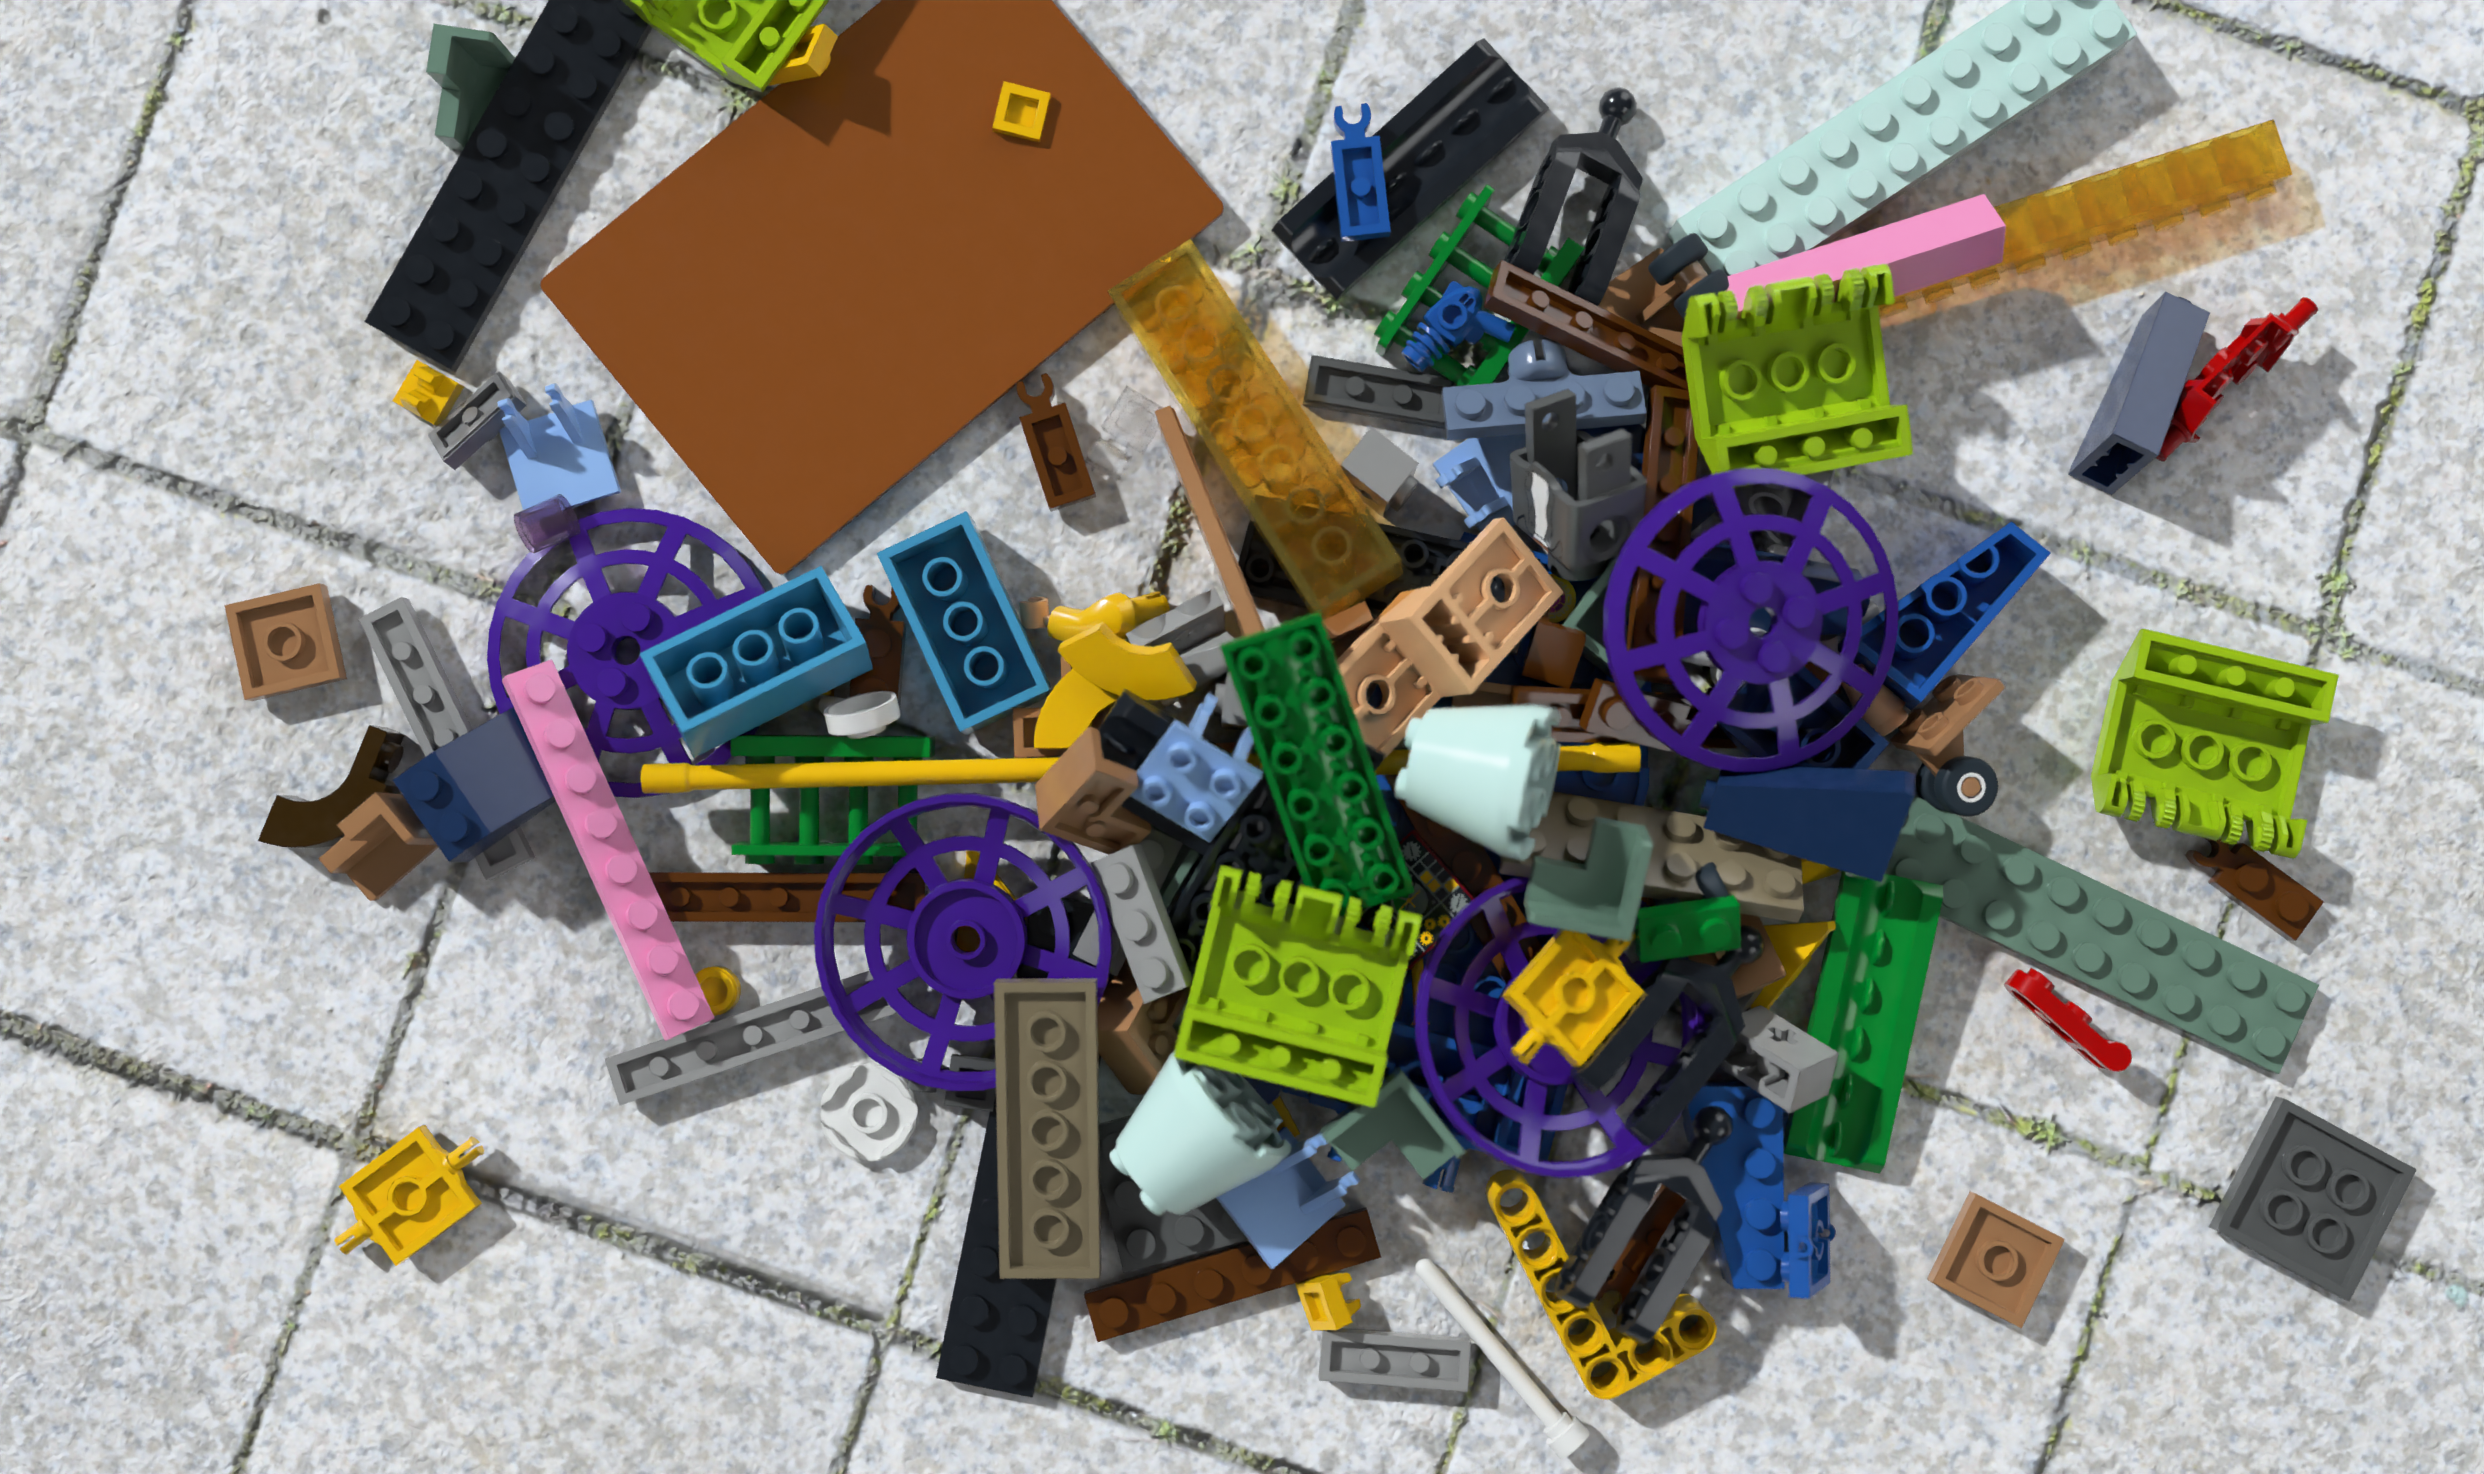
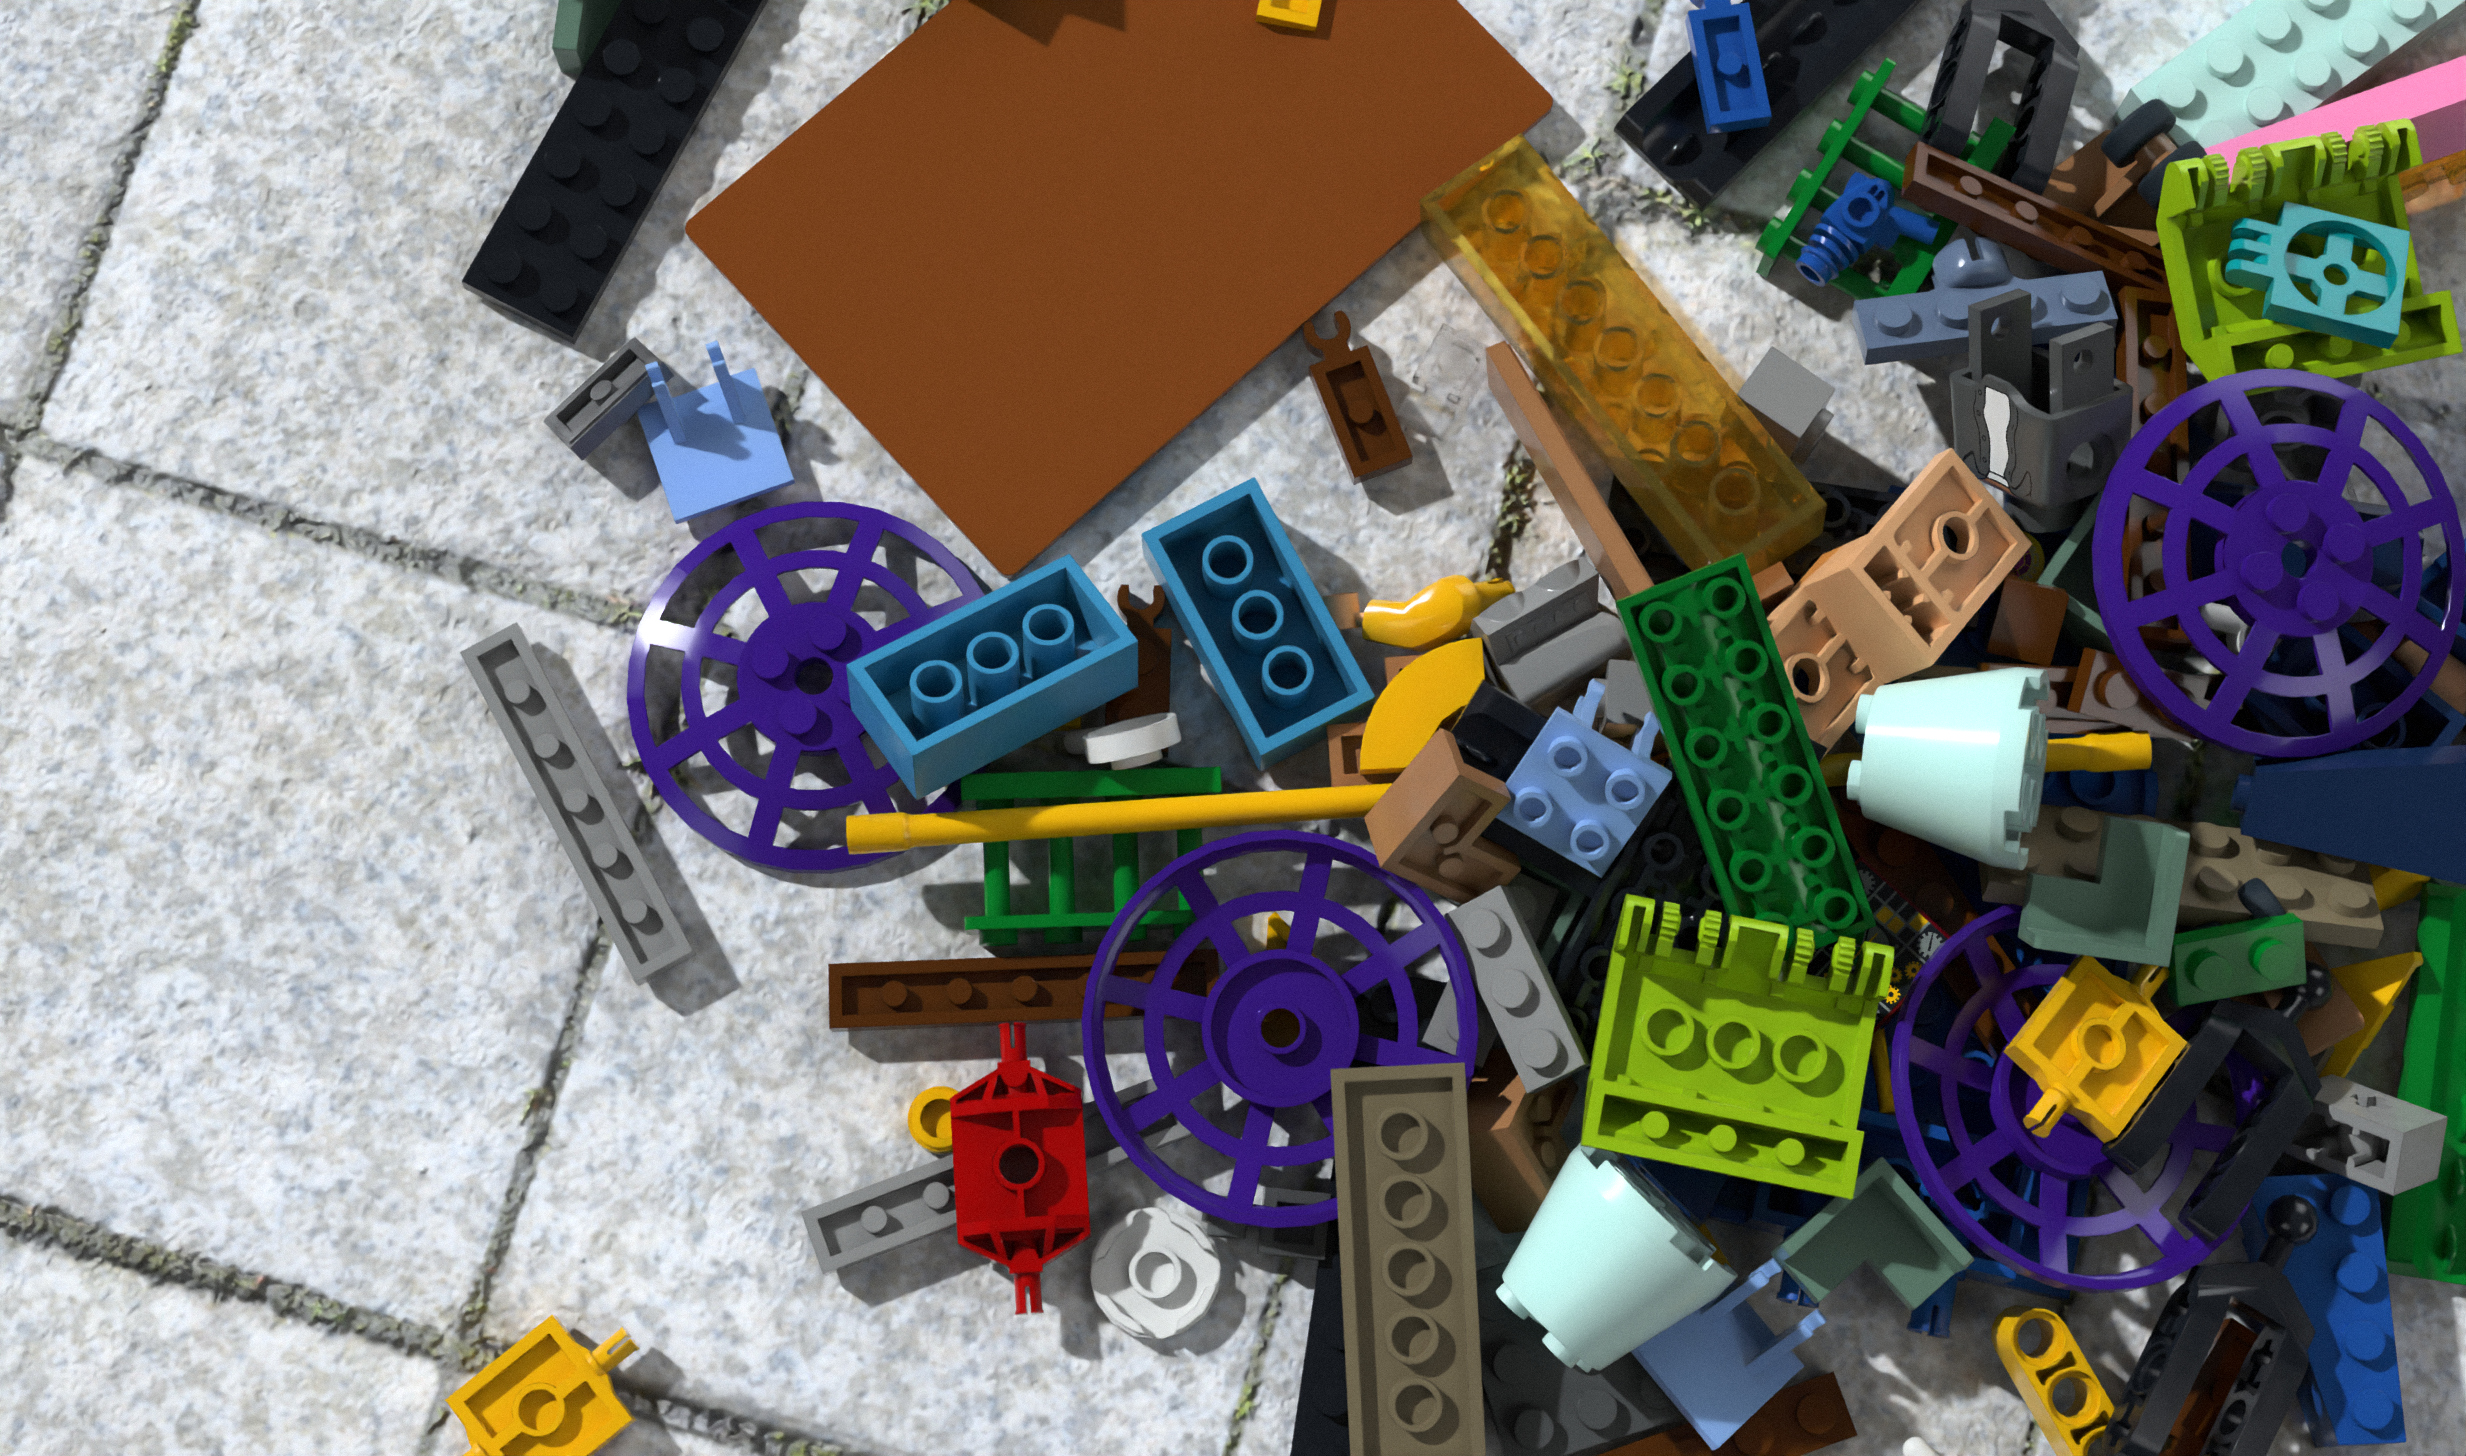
camera: 10 degrees left, 10 degrees down
medium nougat plate [224,583,347,701] -> none
dark brown arch [258,725,405,848] -> none
medium nougat panel [318,792,439,901] -> none
yellow tile [392,360,464,426] -> none
dark blue slope [393,707,556,862] -> none
bright pink plate [502,659,715,1041] -> none
clear purple beam [514,494,581,554] -> none
yellow tile [1058,622,1197,700] -> none
dark grey tile [1303,355,1454,429] -> none
light blue plate [1432,434,1559,533] -> none
blue plate [1780,1182,1836,1299] -> none
none -> red plate [950,1022,1092,1315]
none -> teal piece [2225,201,2410,349]

